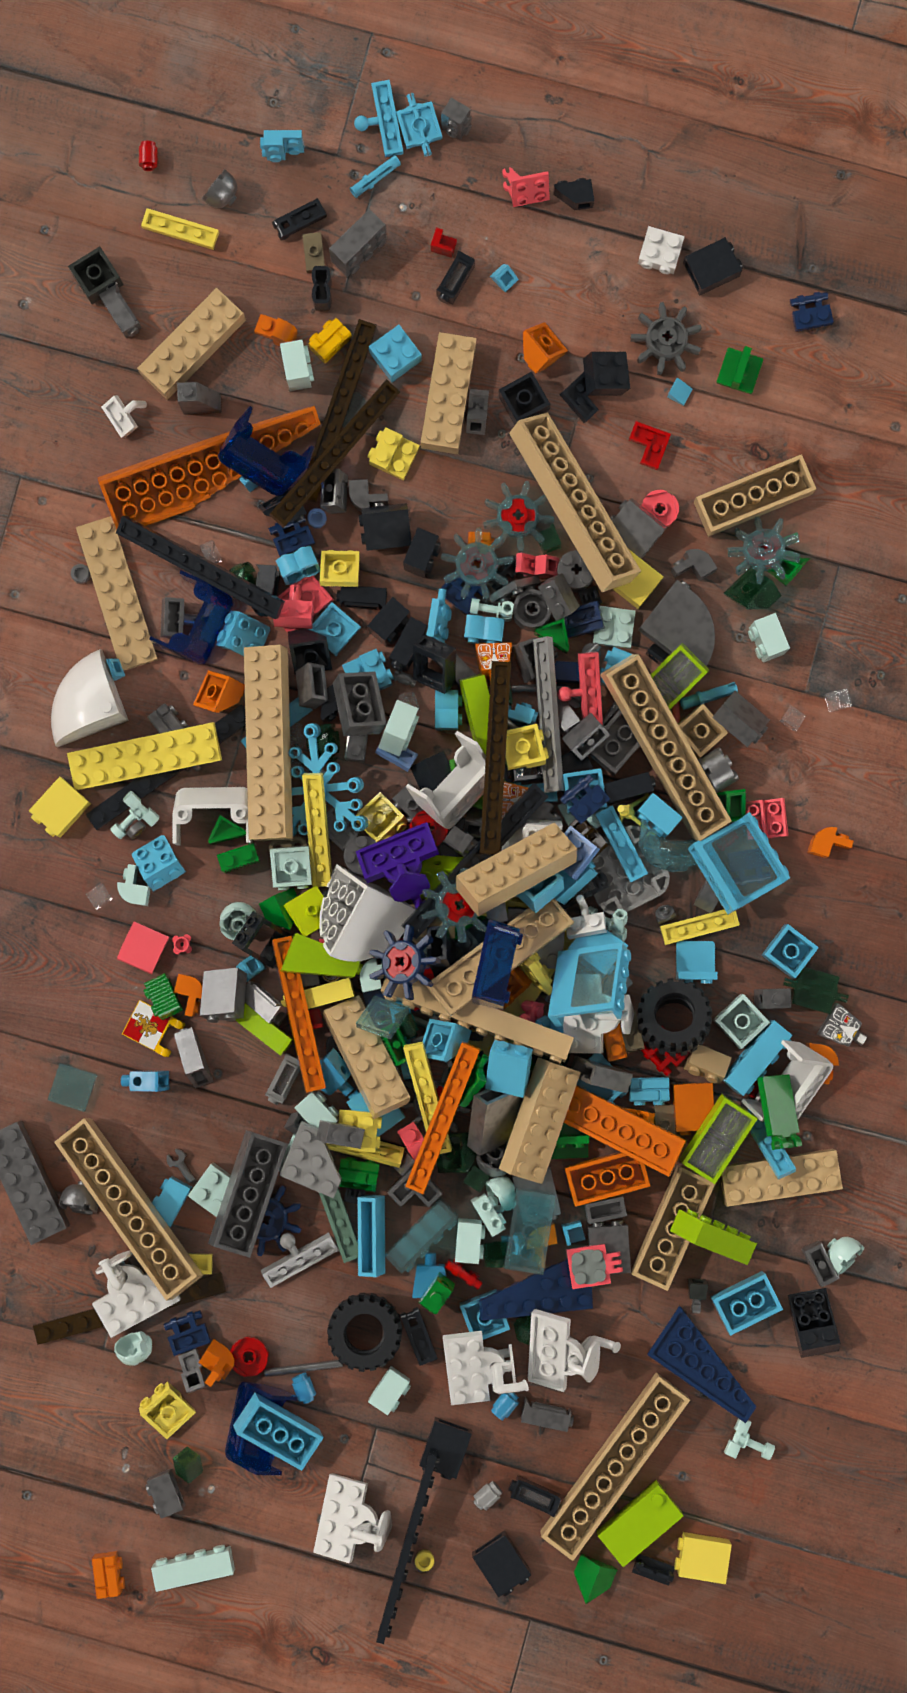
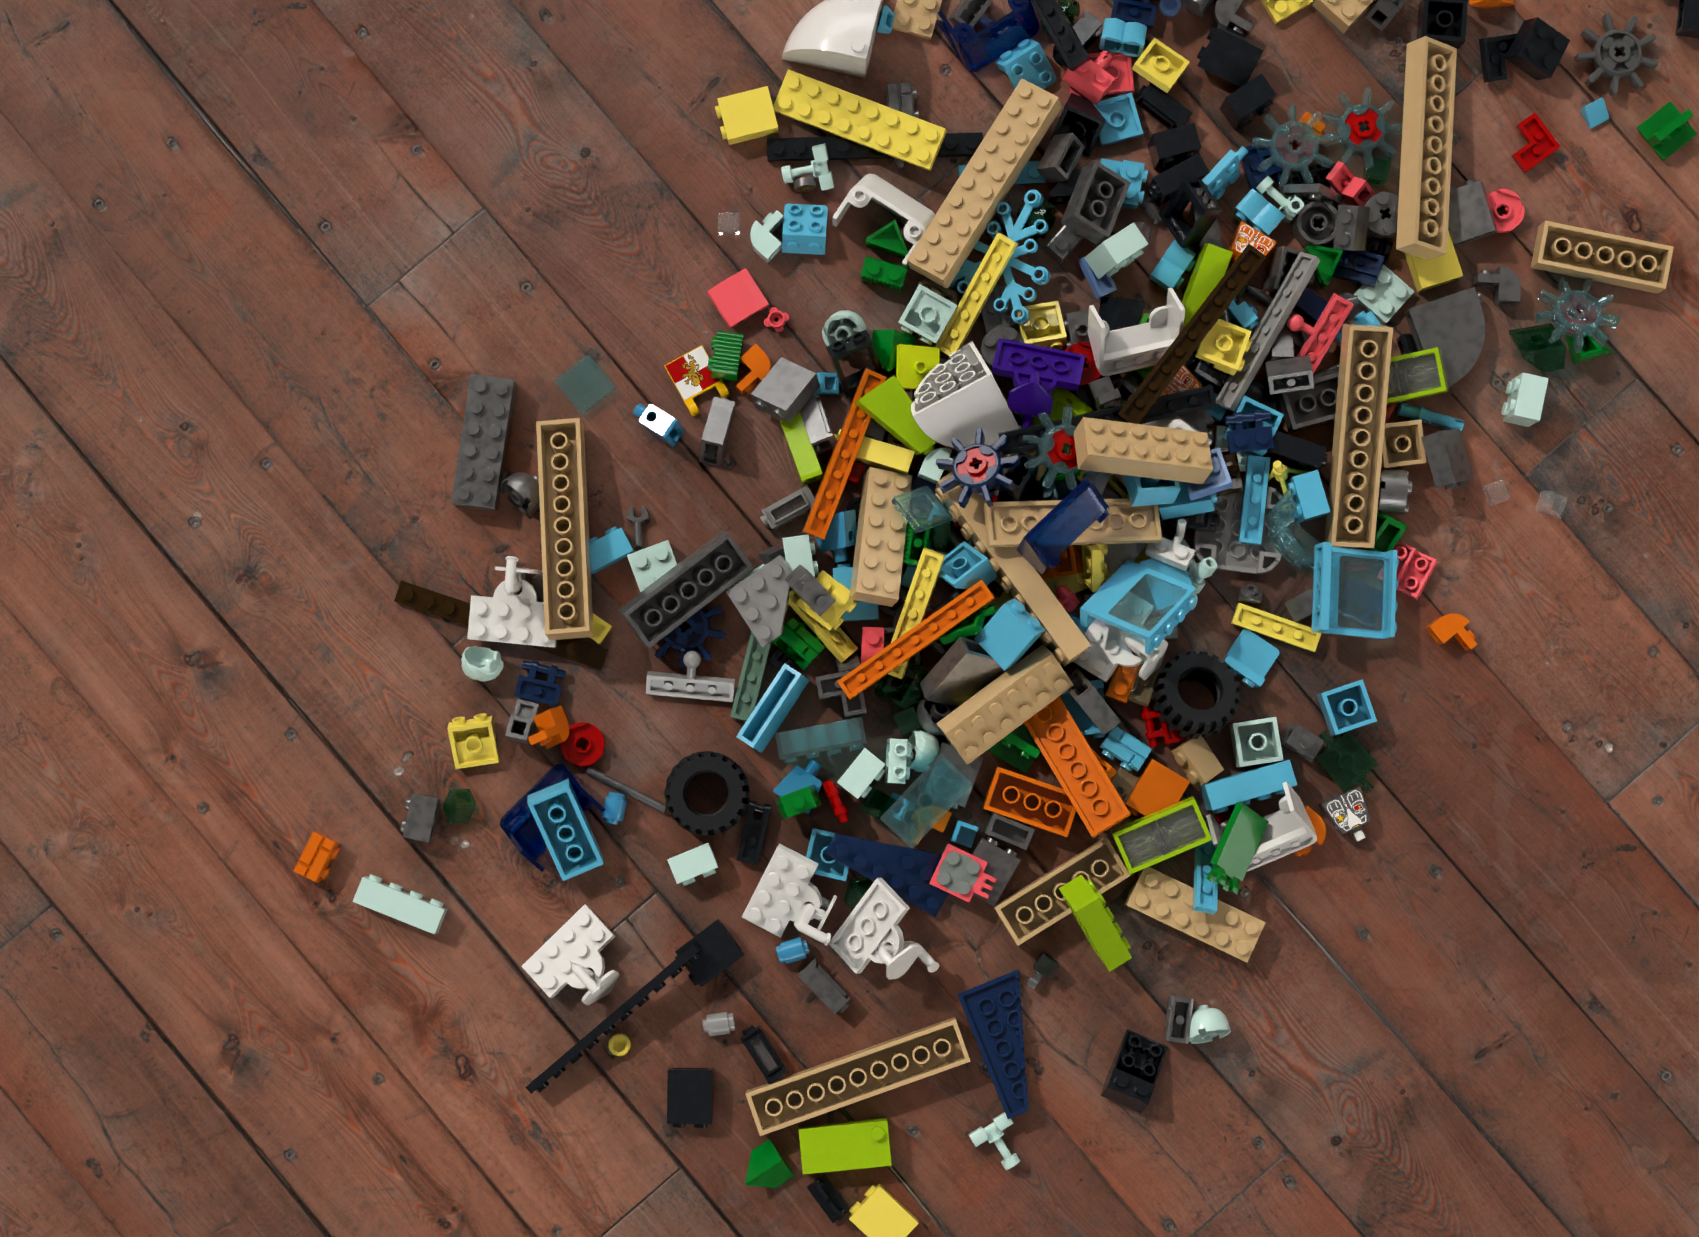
camera: 30 degrees right, 0 degrees up
orange slope [193,670,245,713] -> none
medium azure brick [710,1271,783,1336] -> none

